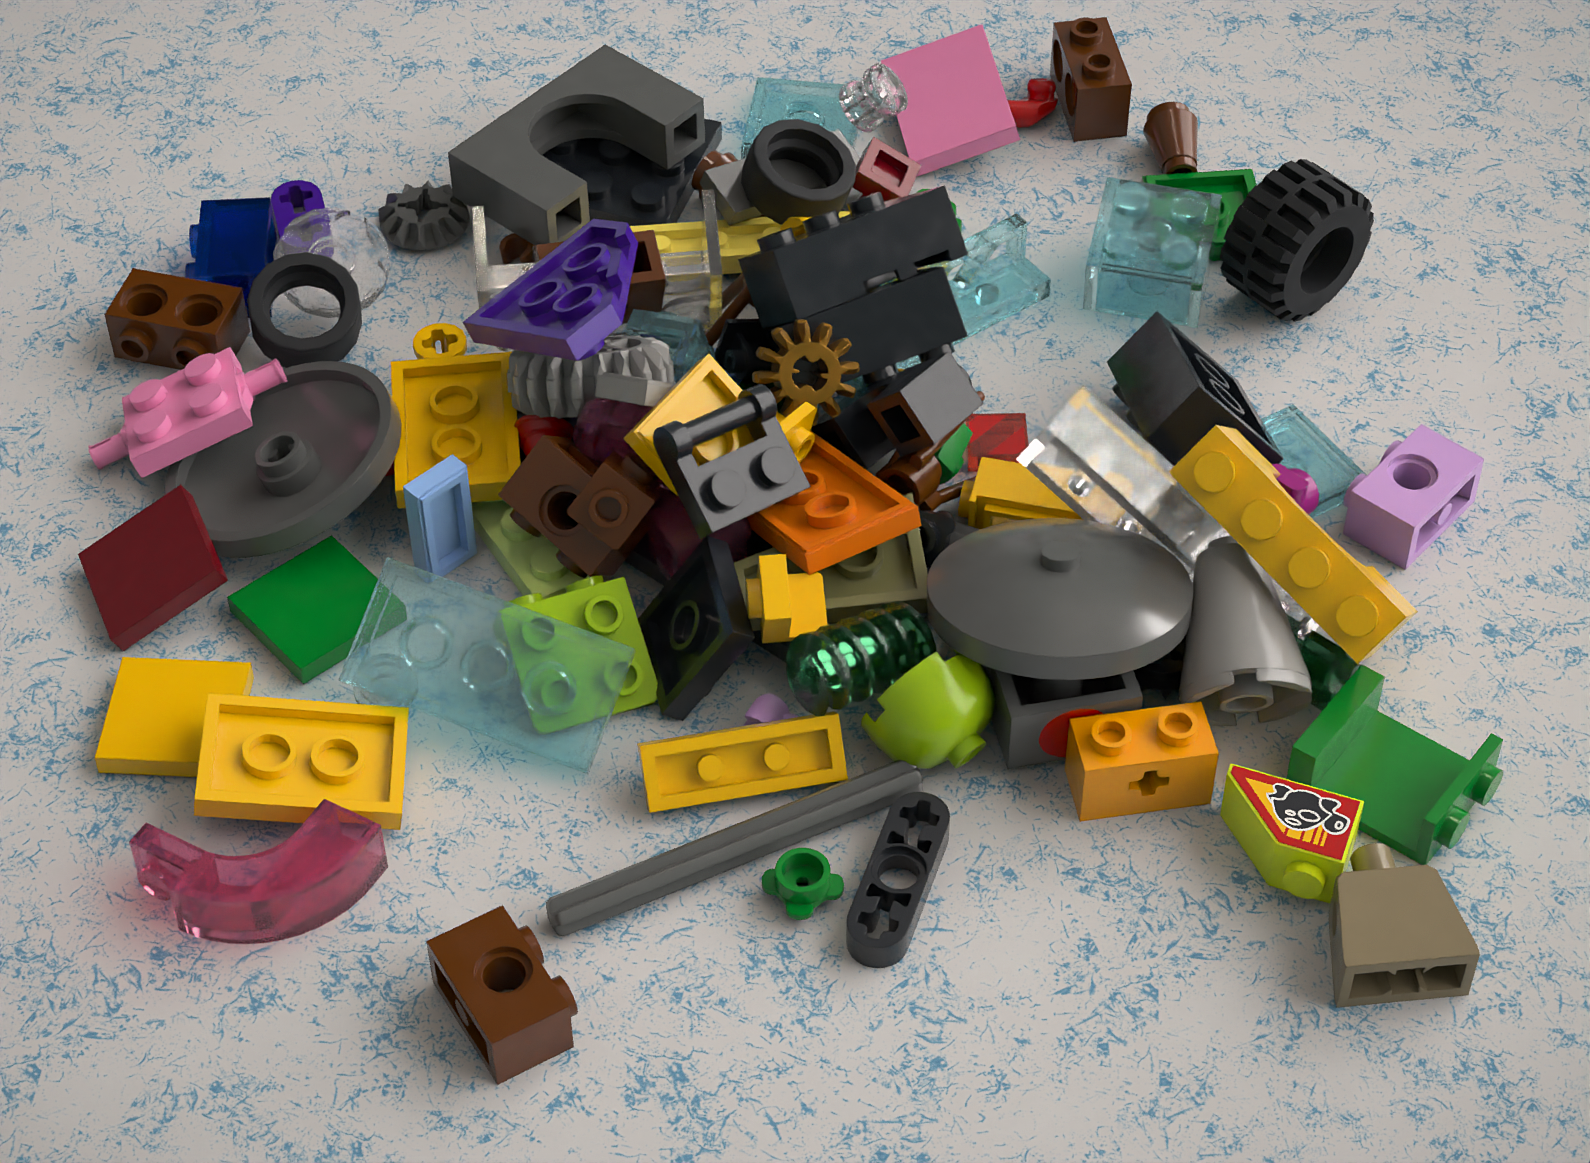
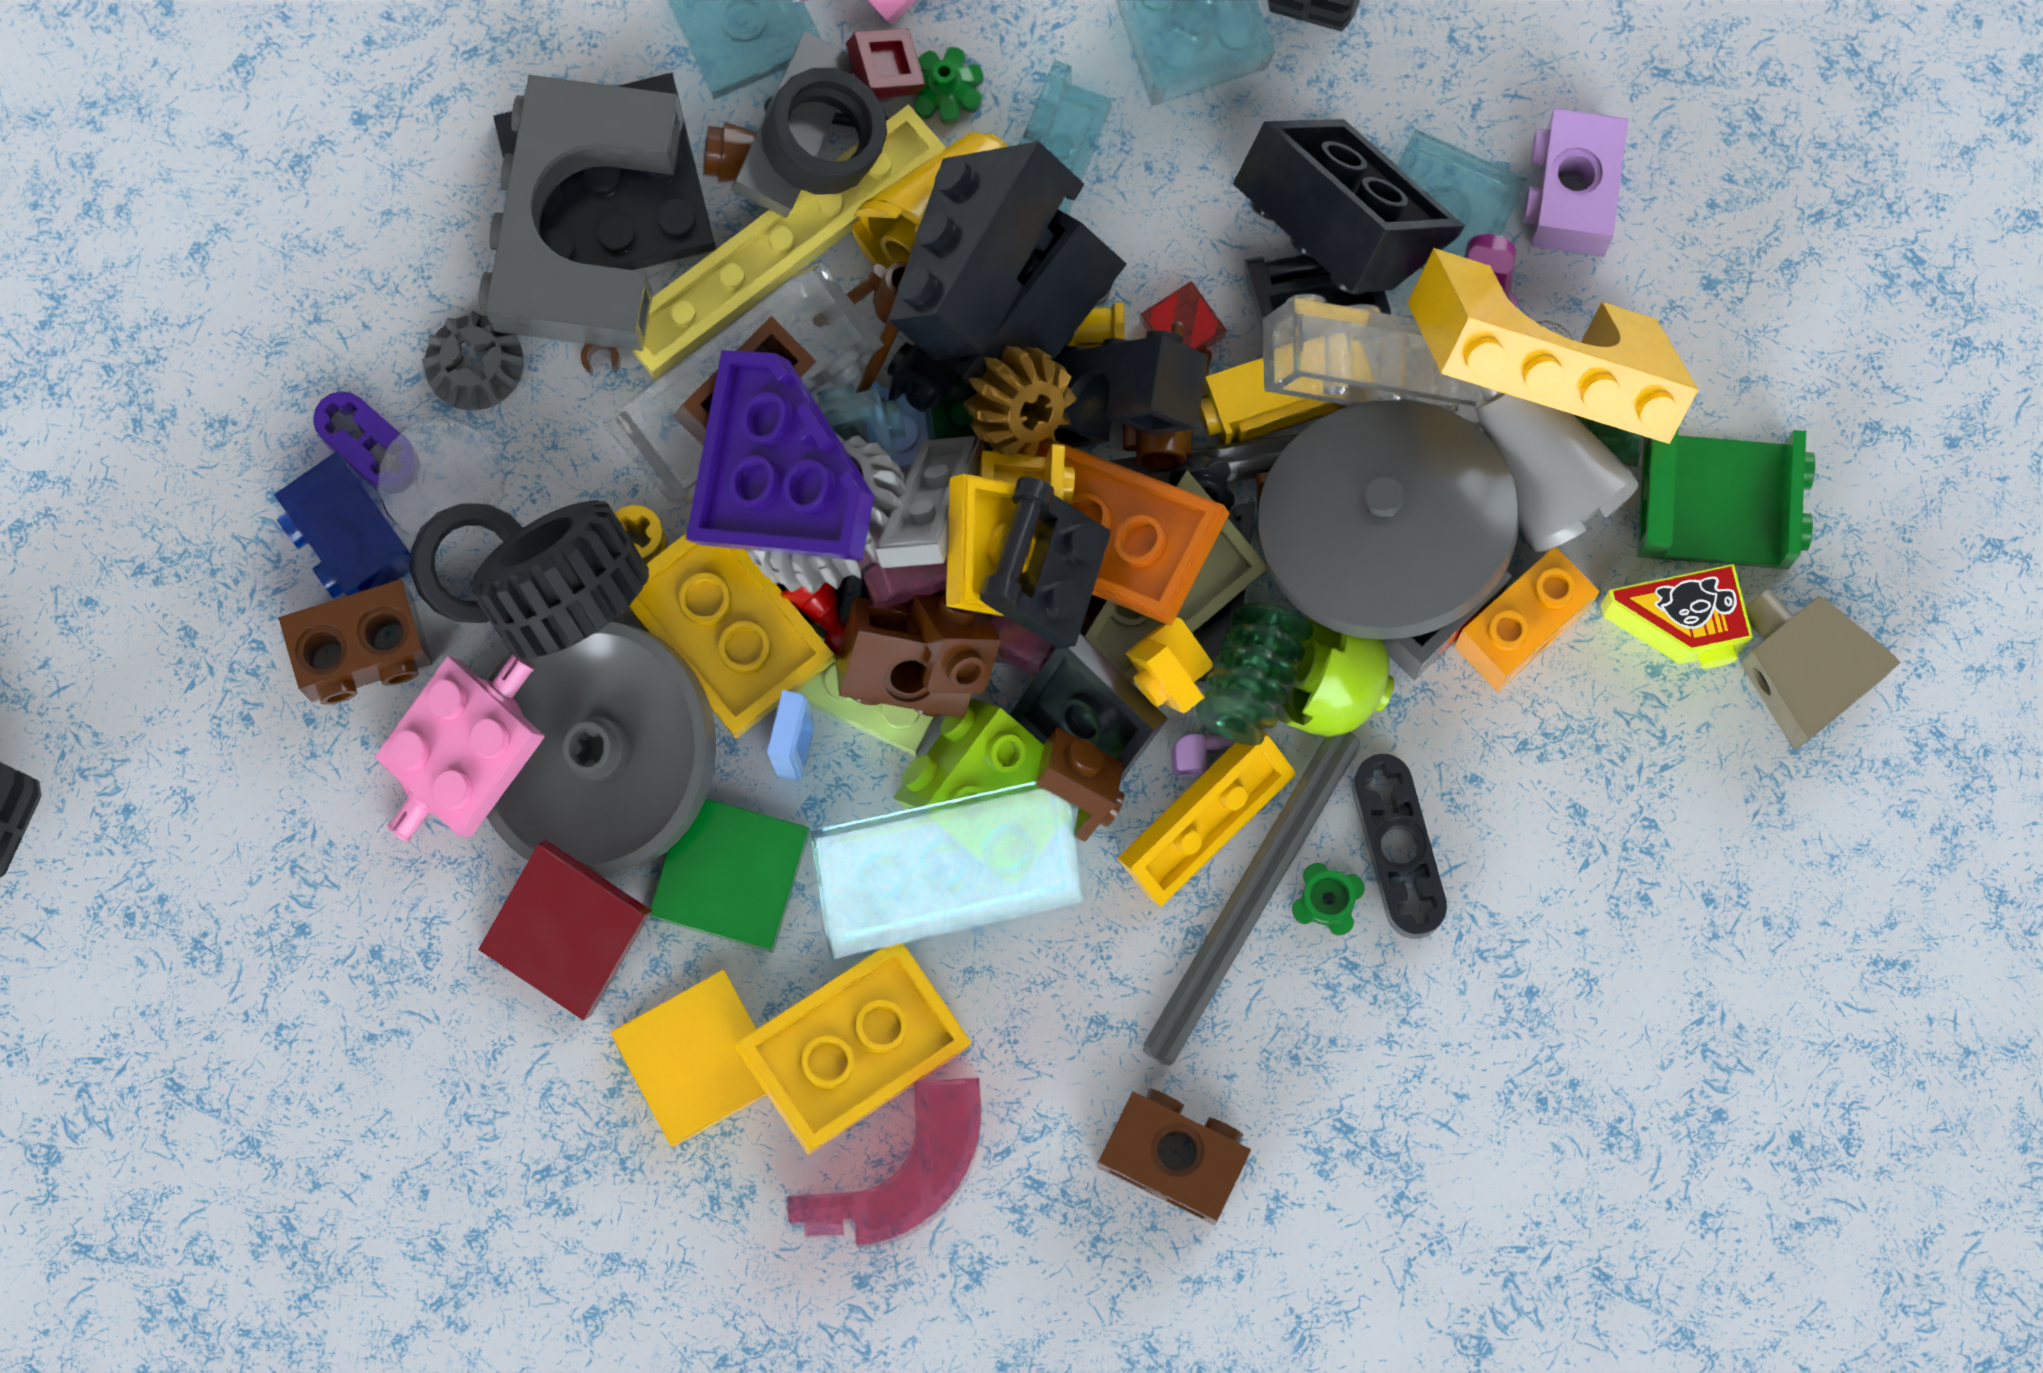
camera: 30 degrees left, 30 degrees up
none -> black tyre [469,500,649,659]
none -> reddish brown bracket [1035,727,1125,842]

